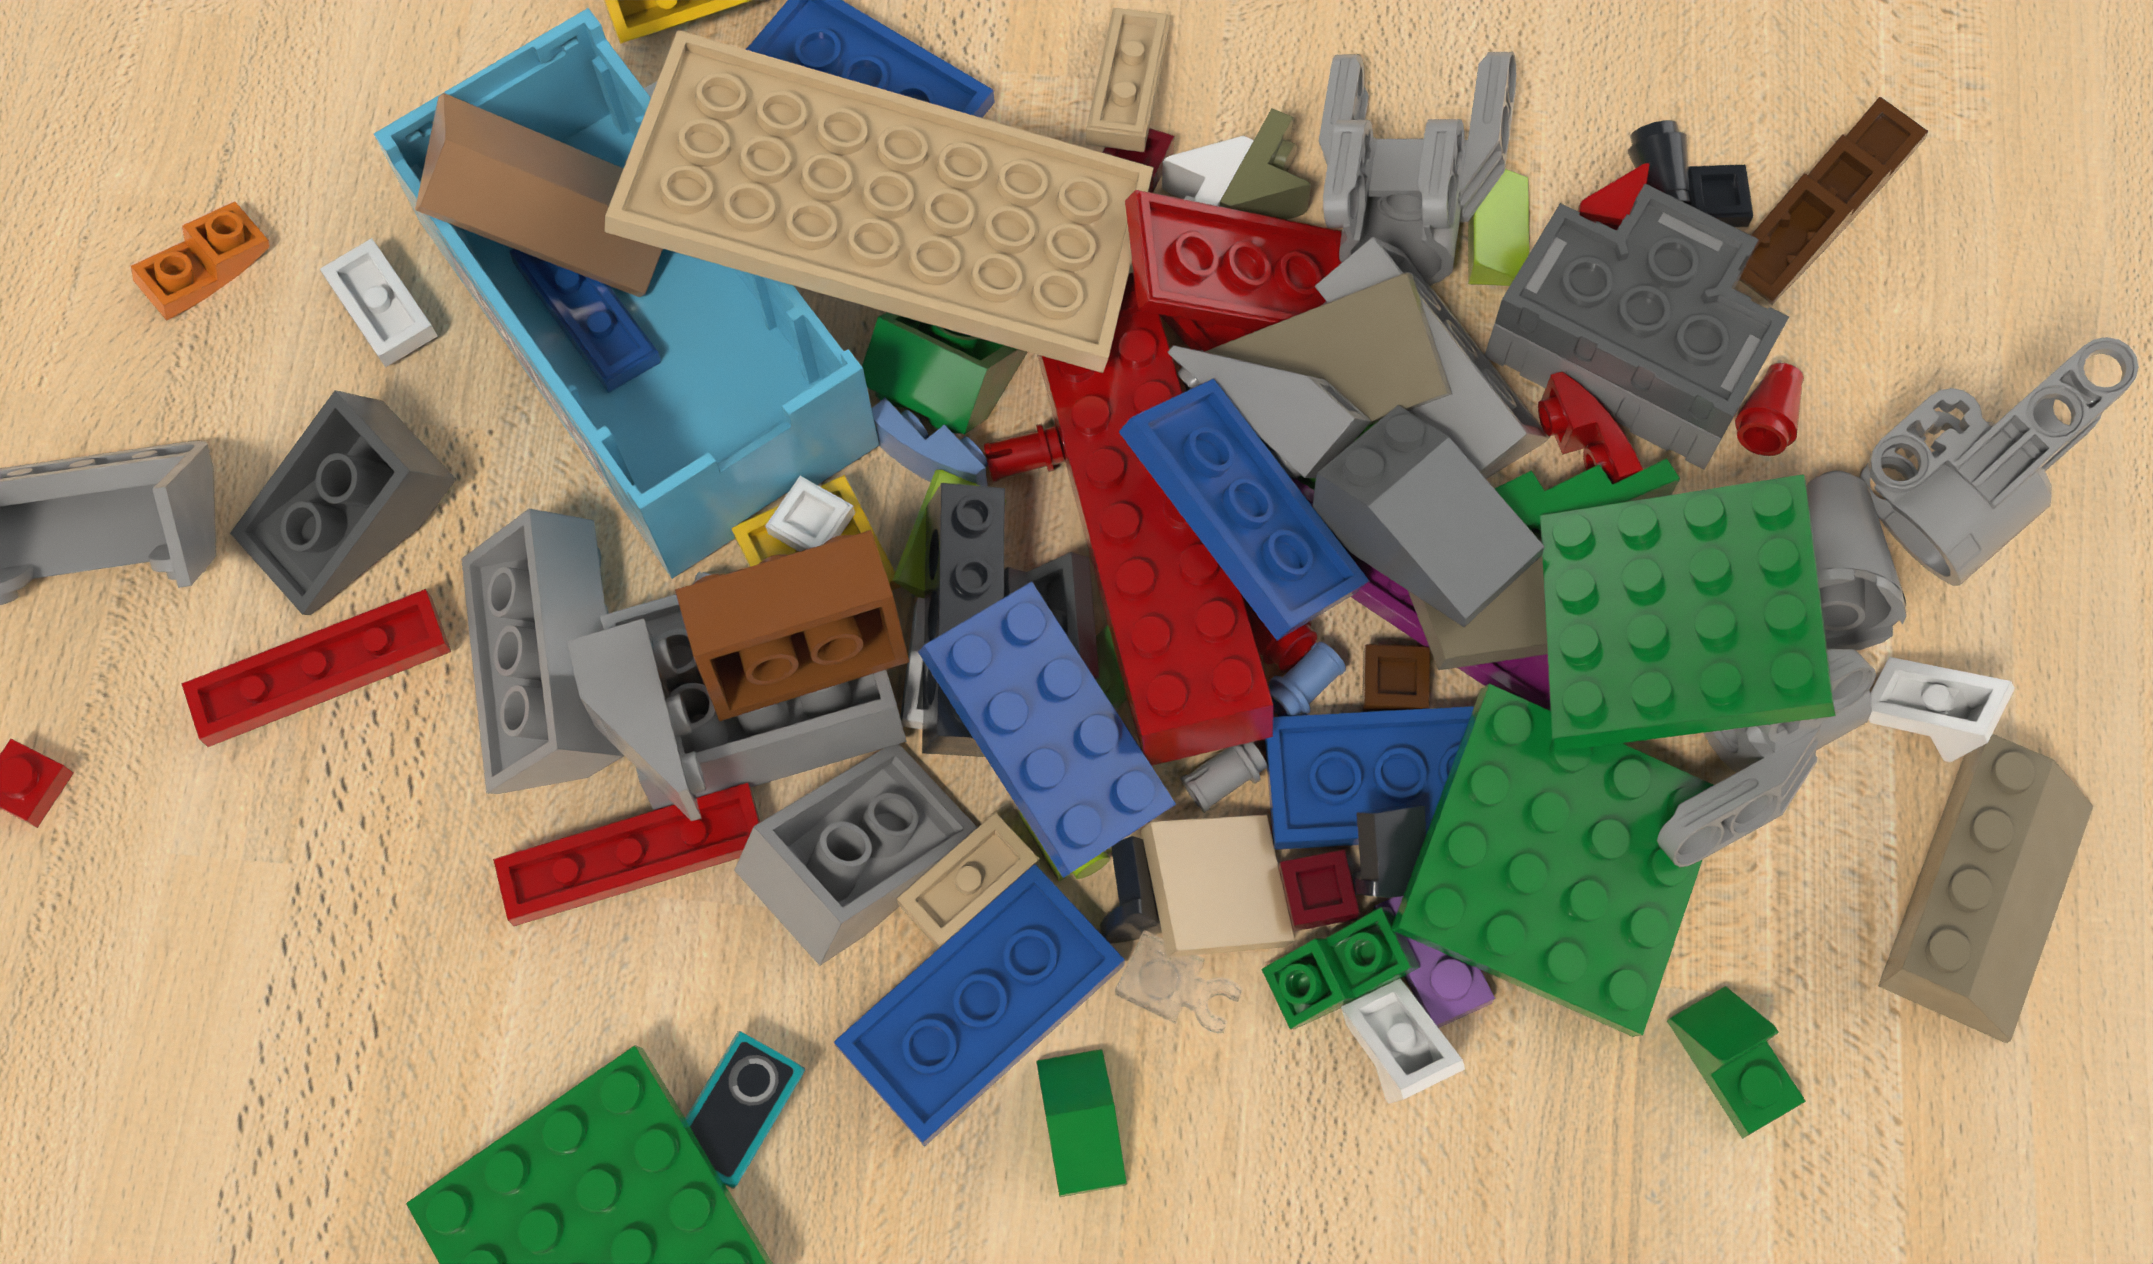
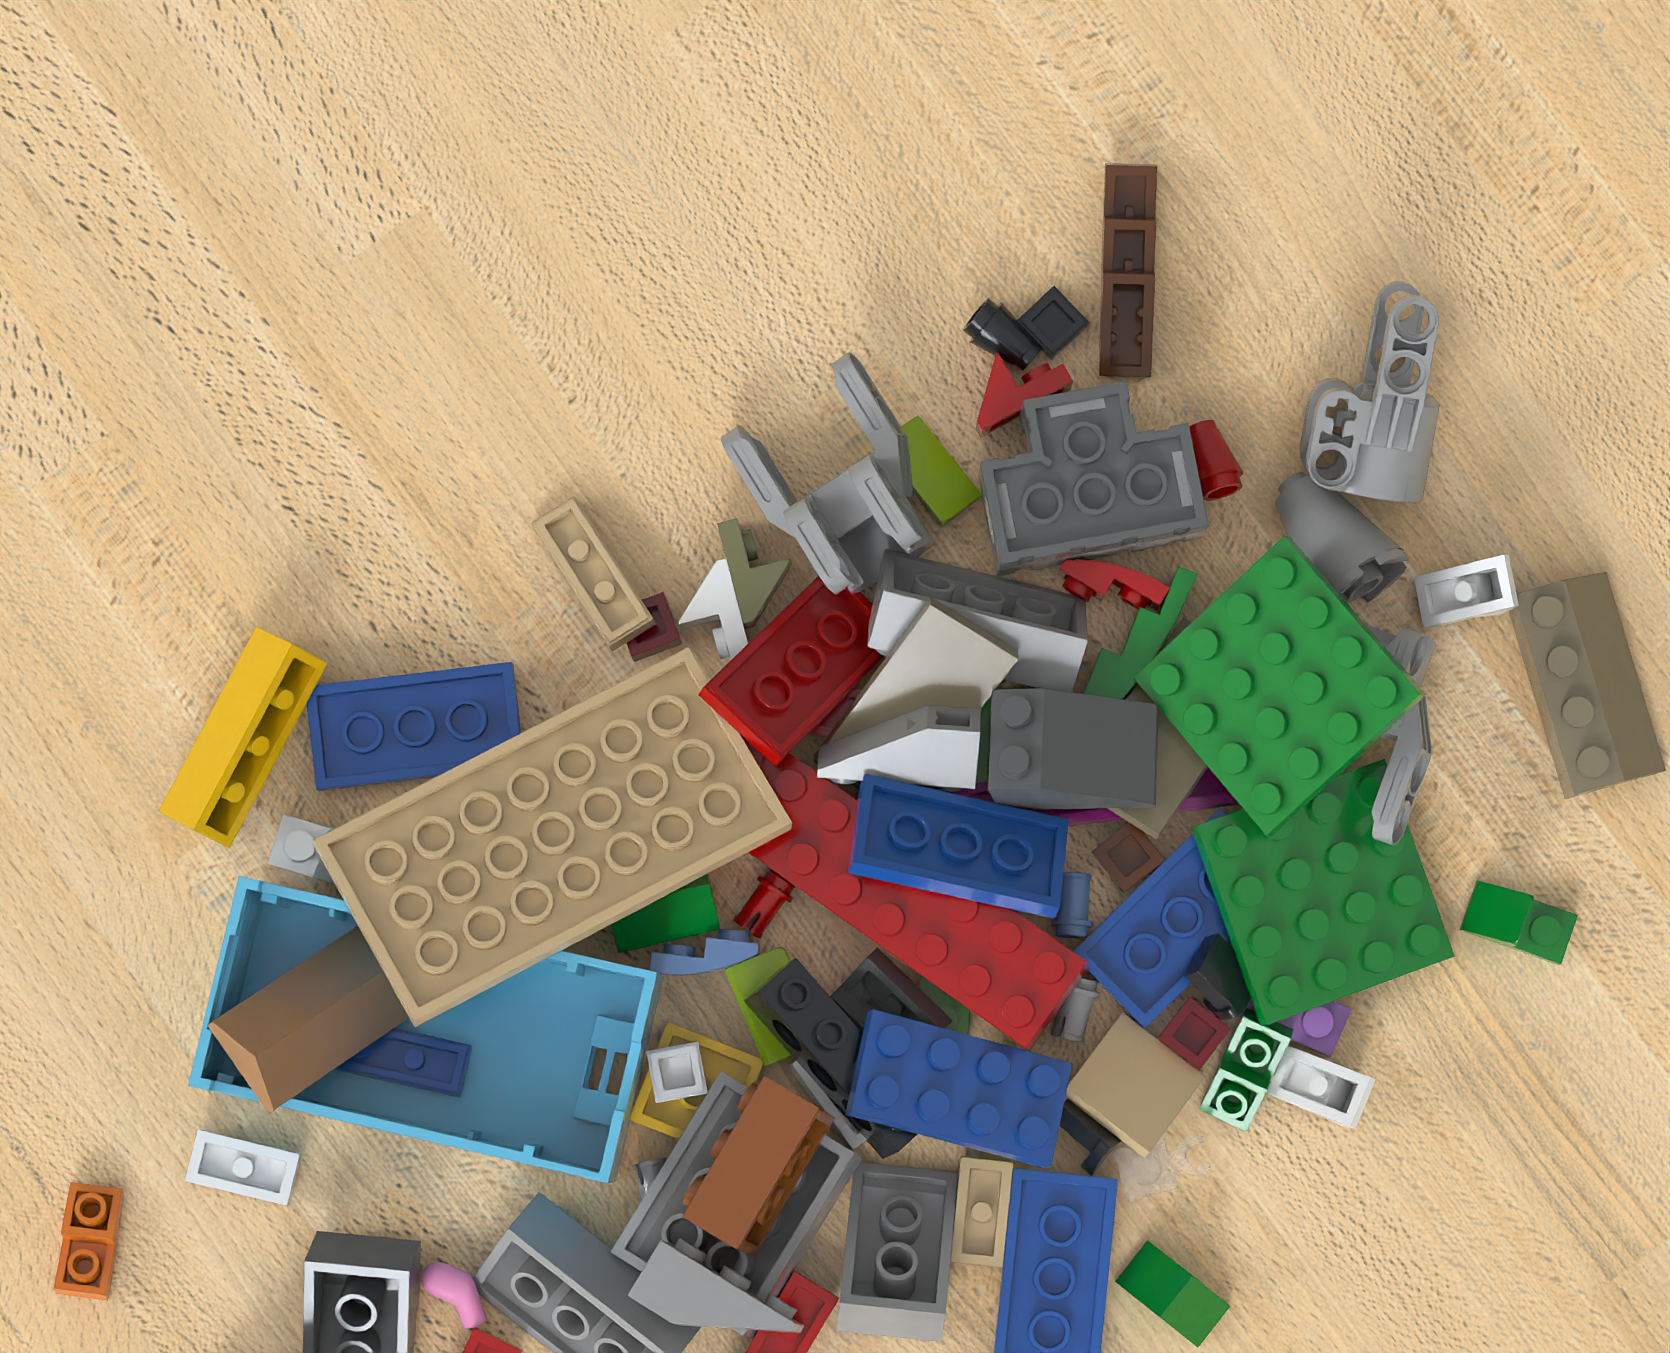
camera: 40 degrees left, 15 degrees up
none -> bright pink arm [420,1262,487,1329]

